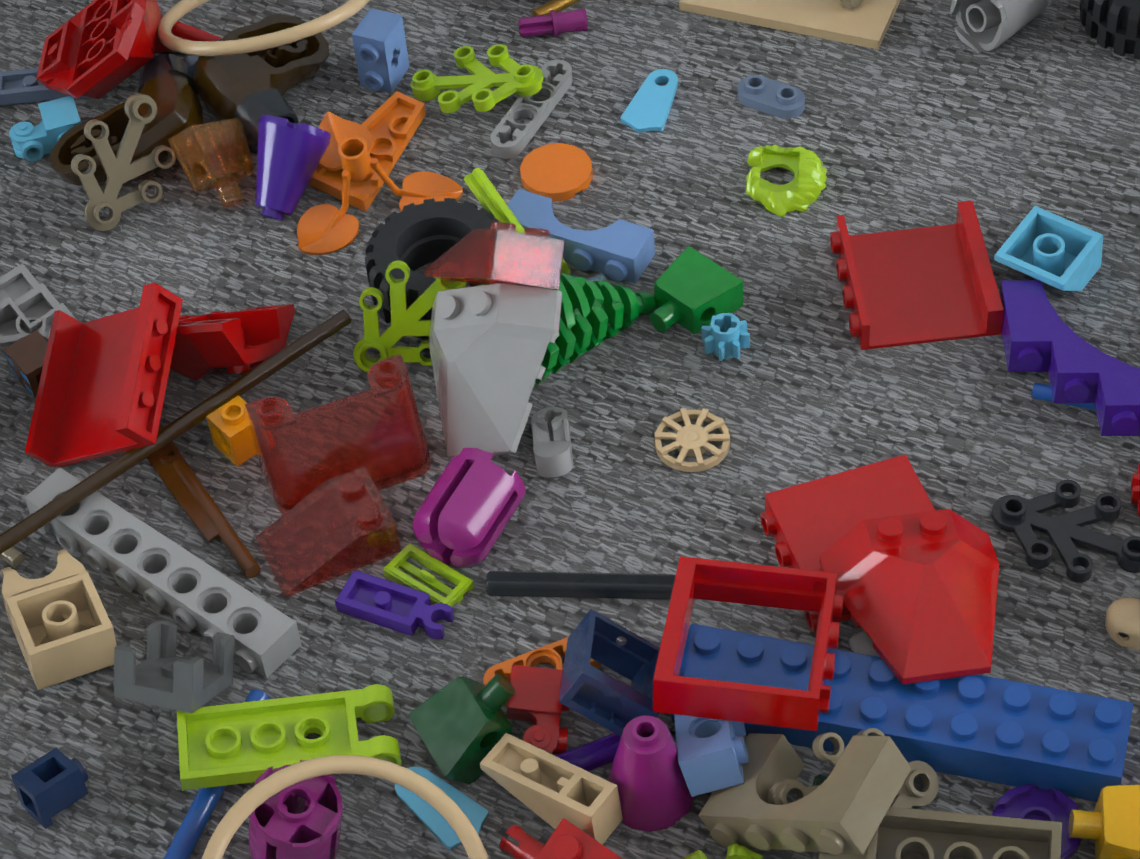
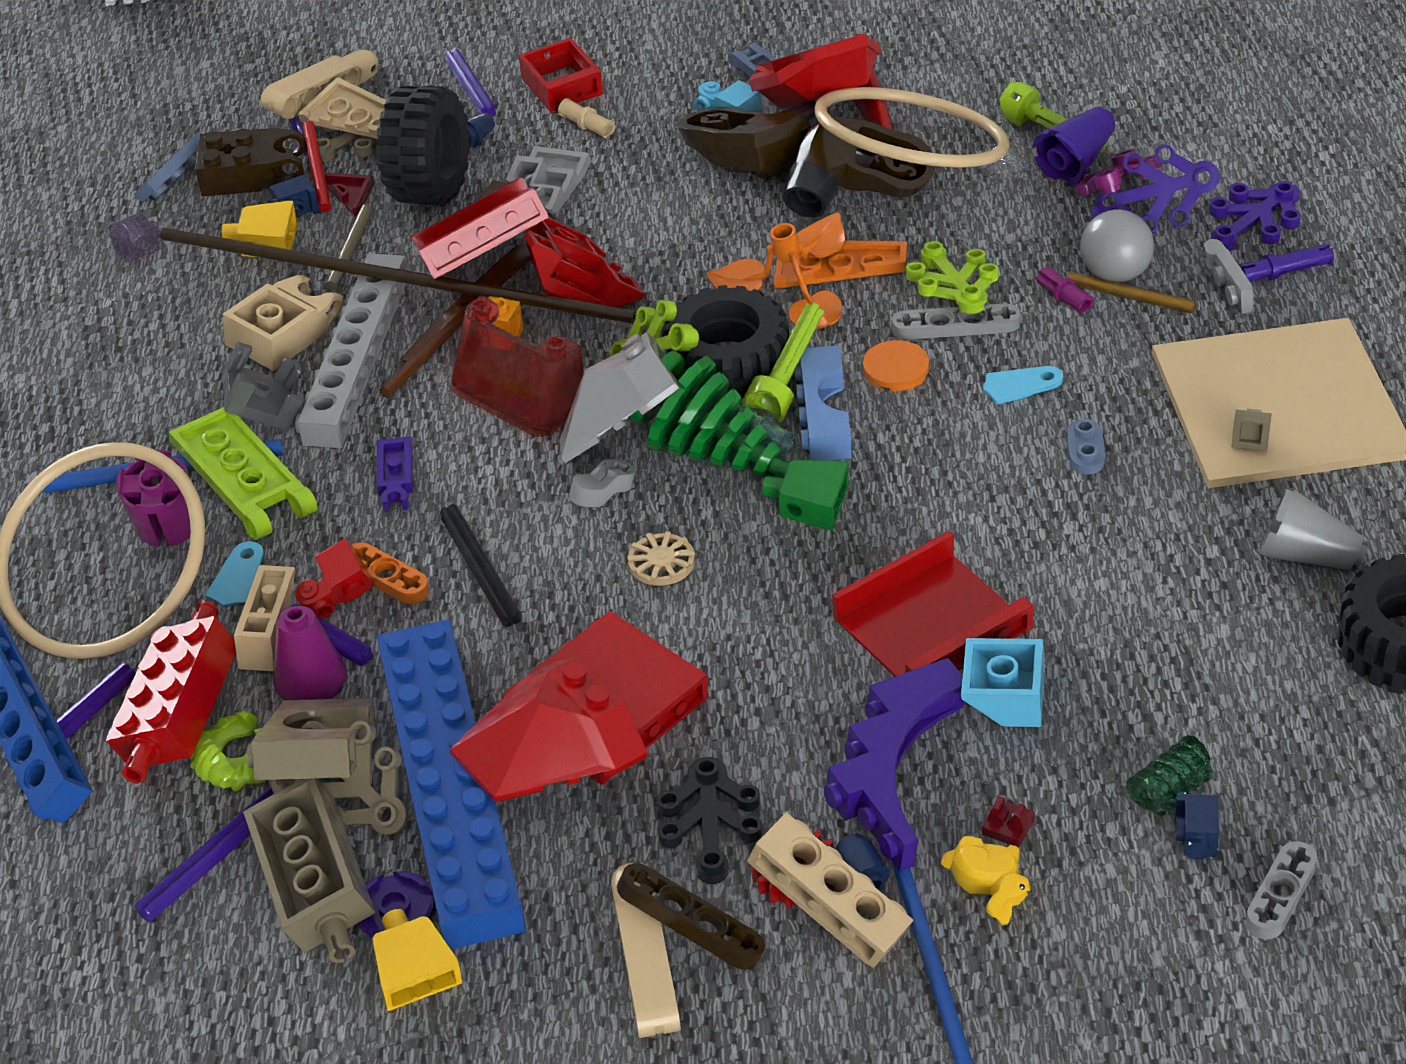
camera: 60 degrees right, 5 degrees down
dark blue brick [11,748,88,829] -> none
dark tan plant [71,93,176,231] -> none
clear orange torso [168,117,254,207] -> none
dark purple cone [256,115,331,221] -> none
clear red slope [256,466,401,598] -> none
medium blue brick [352,8,410,93] -> none
lime tile [383,543,474,607] -> none
dark green torso [408,674,515,785] -> none
magenta cylinder [413,448,526,568] -> none
slope [425,222,565,289] -> none
dark blue window [559,609,660,736] -> none
red window [653,556,844,731] -> none
medium blue brick [674,714,749,797] -> none
medium azure gear [701,313,750,361] -> none
lime piece [745,145,827,217] -> none

